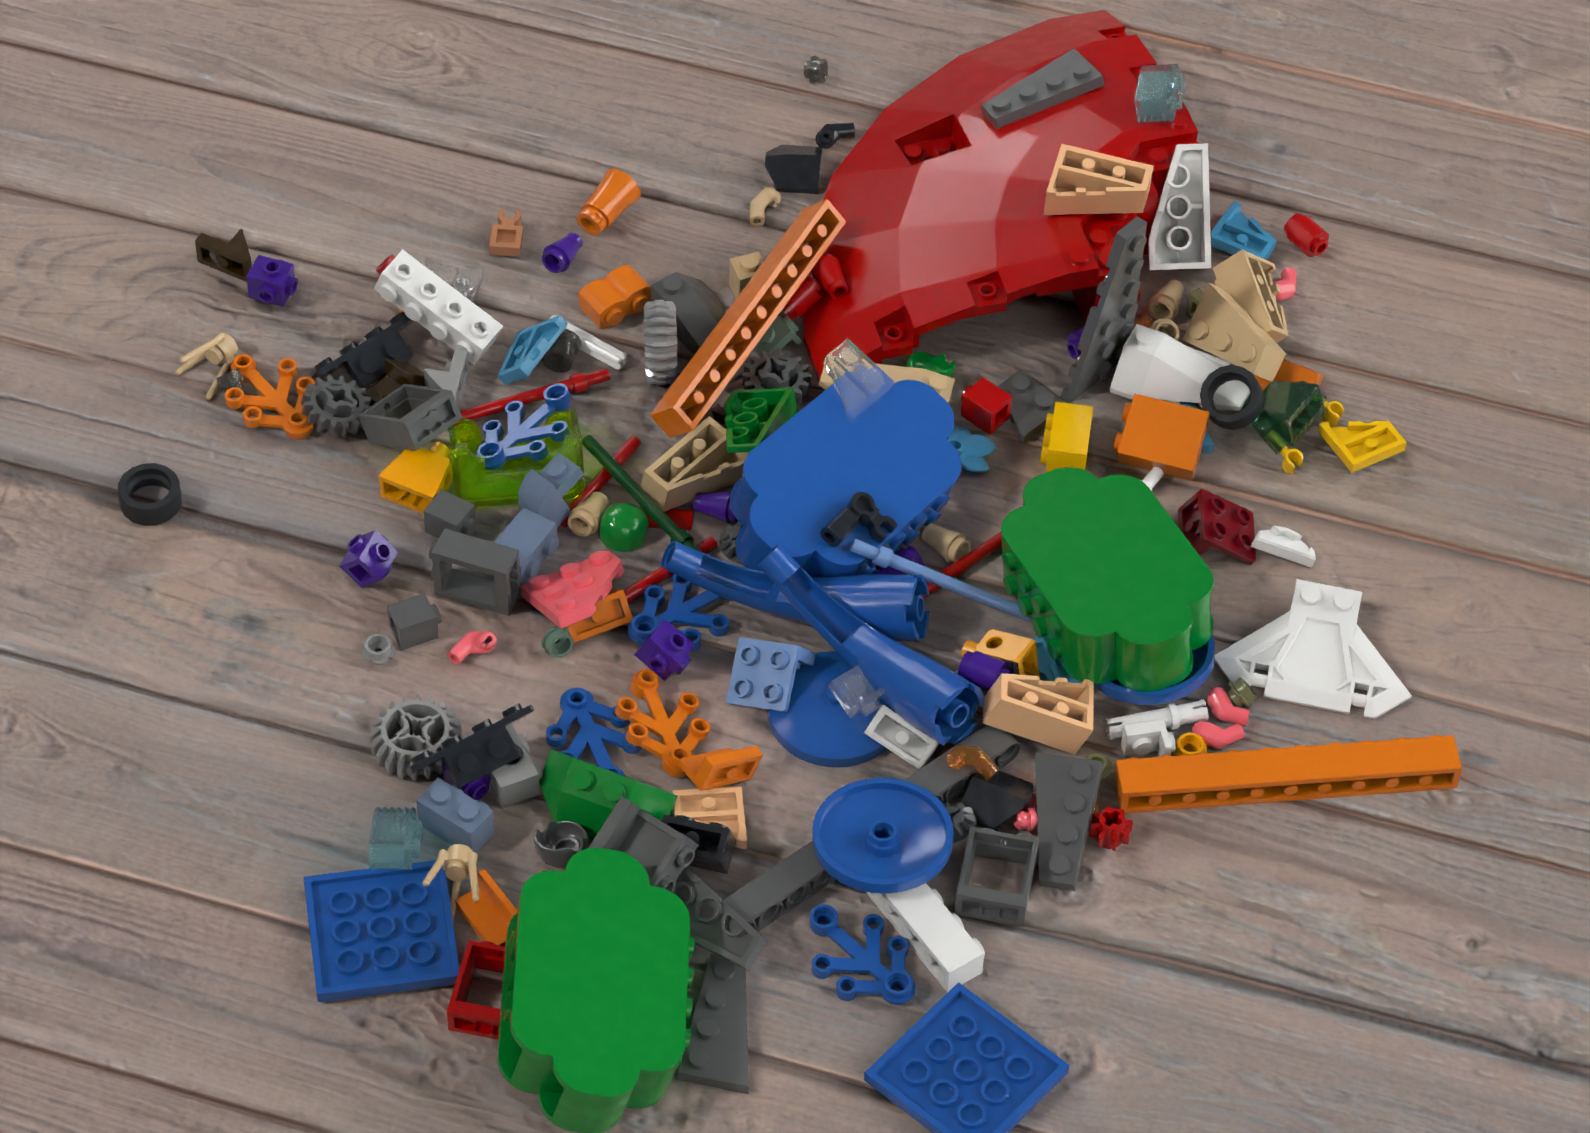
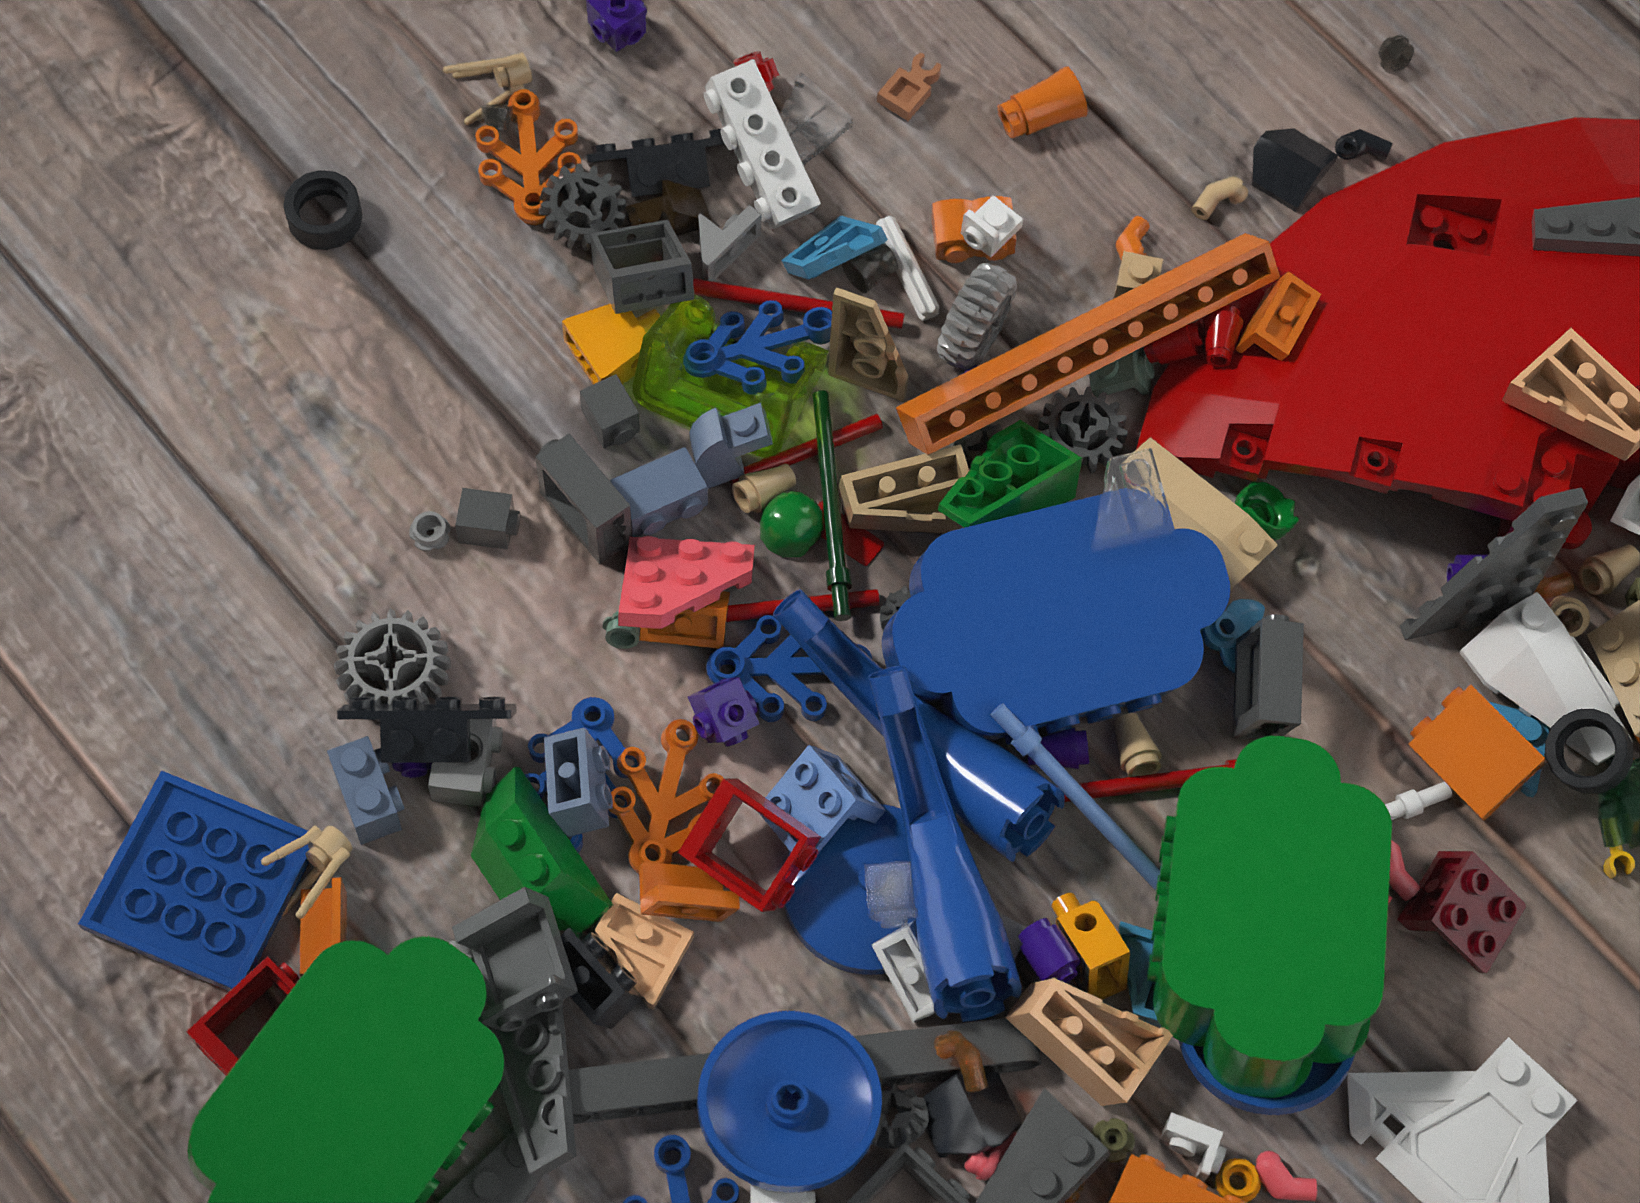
camera: 30 degrees right, 15 degrees up
dark purple brick [339,530,398,588] -> none
clear light blue brick [368,807,423,870] -> none
coral arm [447,631,497,665] -> none
dark grey hair [534,820,589,868] -> none
dark purple cone [542,233,583,273] -> none
dark grey wedge [651,272,748,385] -> none
dark purple cone [693,492,738,524] -> none
black bar [820,492,898,547] -> none
red brick [961,377,1012,435] -> none
dark grey wing [998,370,1064,444] -> none
yellow wedge [1040,402,1093,473] -> none
white pin [1104,699,1209,740] -> none
coral arm [1207,687,1250,726] -> none
olive plate [1227,677,1258,708] -> none
white tile [1251,526,1316,568] -> none
none -> sand blue brick [544,727,613,837]
none -> red window [677,779,821,912]
none -> tan wedge [828,287,908,402]
none -> white bracket [961,195,1023,257]
none -> orange arm [1116,216,1150,260]
none -> dark grey window [1232,614,1304,740]
none -> orange panel [1235,271,1321,361]

